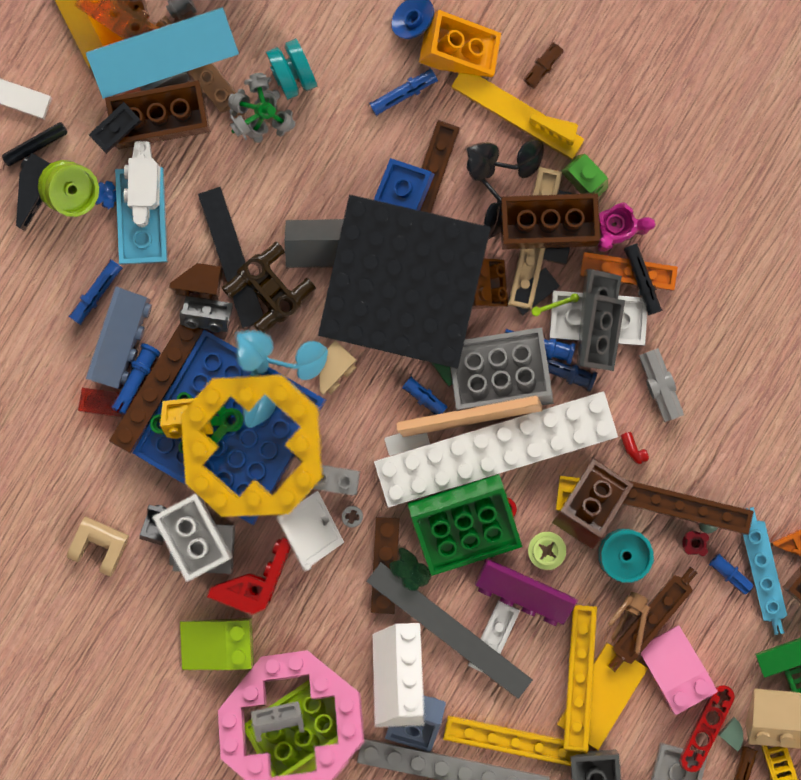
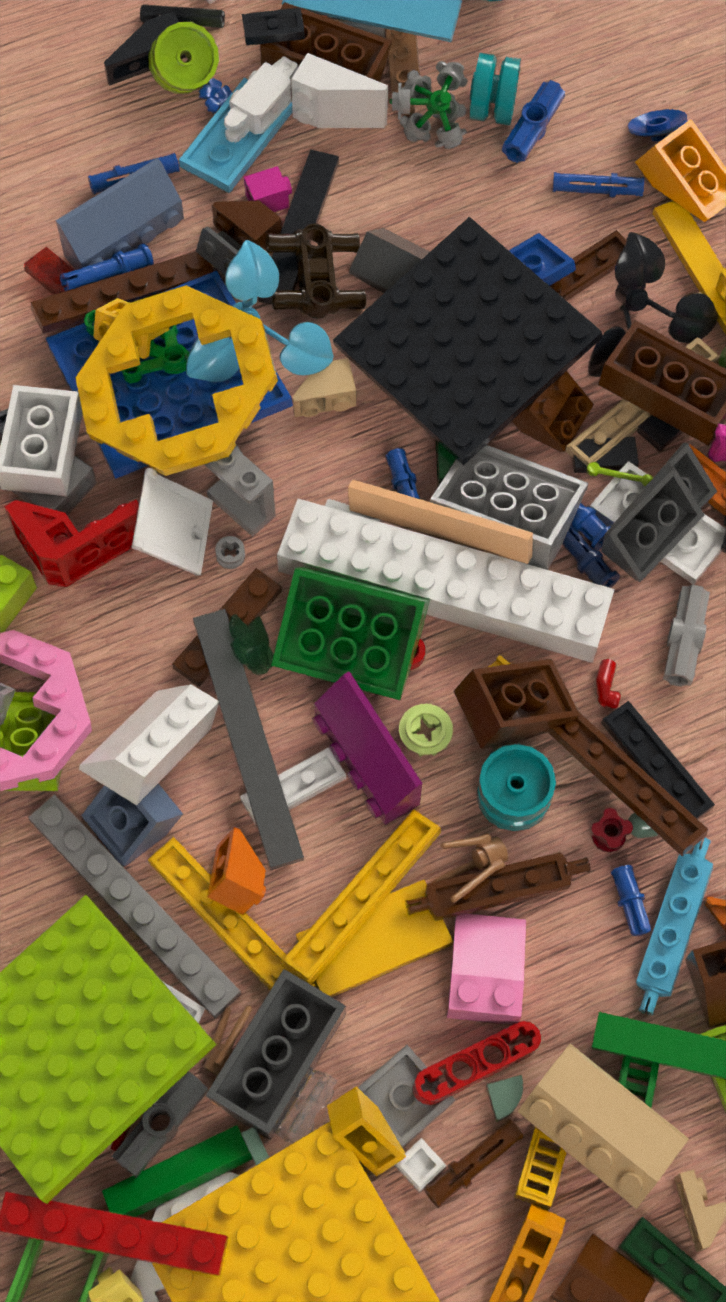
camera: 30 degrees right, 20 degrees down
none -> orange slope [207,827,266,915]
none -> dark pink brick [244,166,292,212]
none -> white slope [291,53,388,128]
none -> blue piece [502,80,565,163]
none -> black tile [601,701,715,819]

